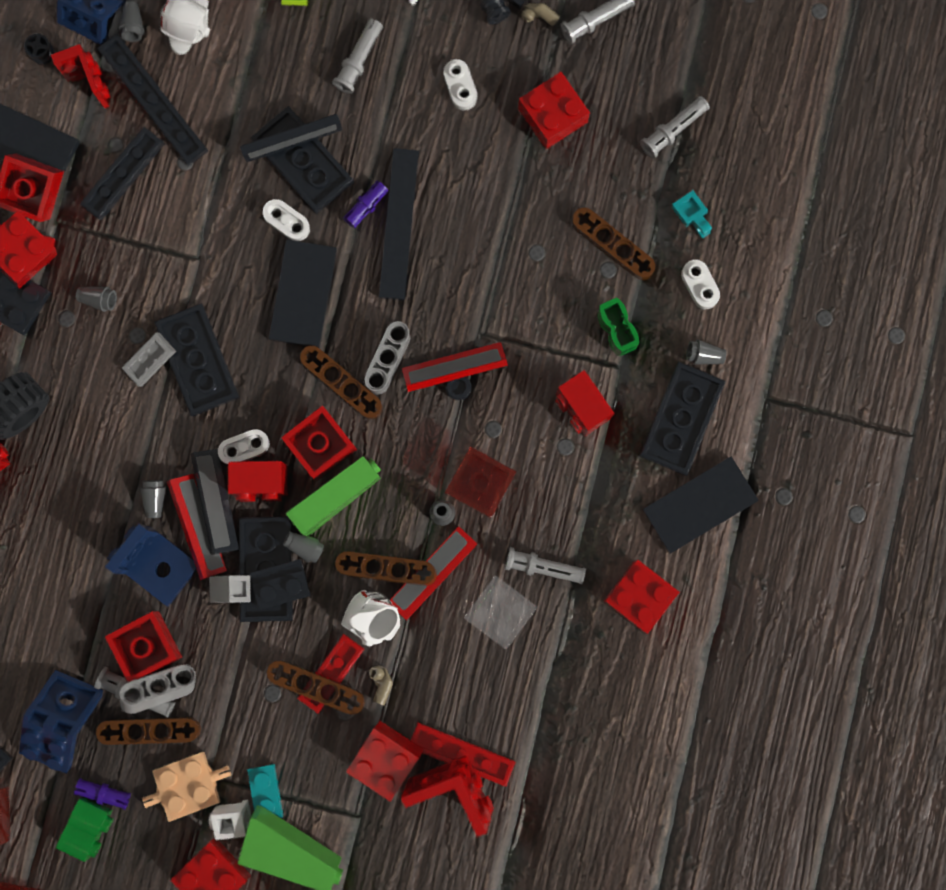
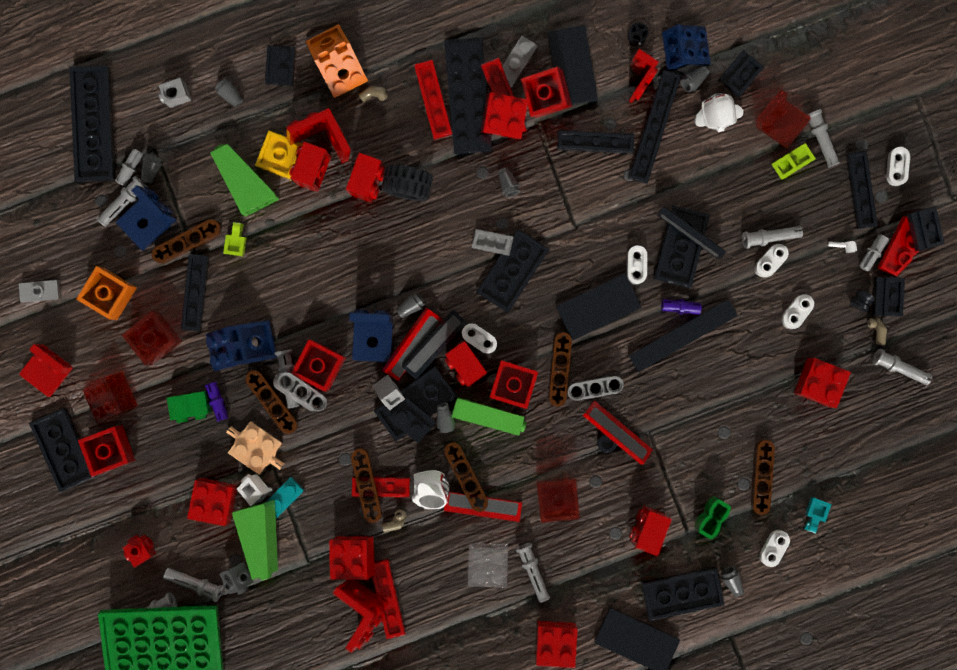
camera: 55 degrees right, 5 degrees up
dark grey cone [429,500,455,526] -> none
light grey pin [640,96,710,159] -> none
none -> white plate [755,244,788,278]

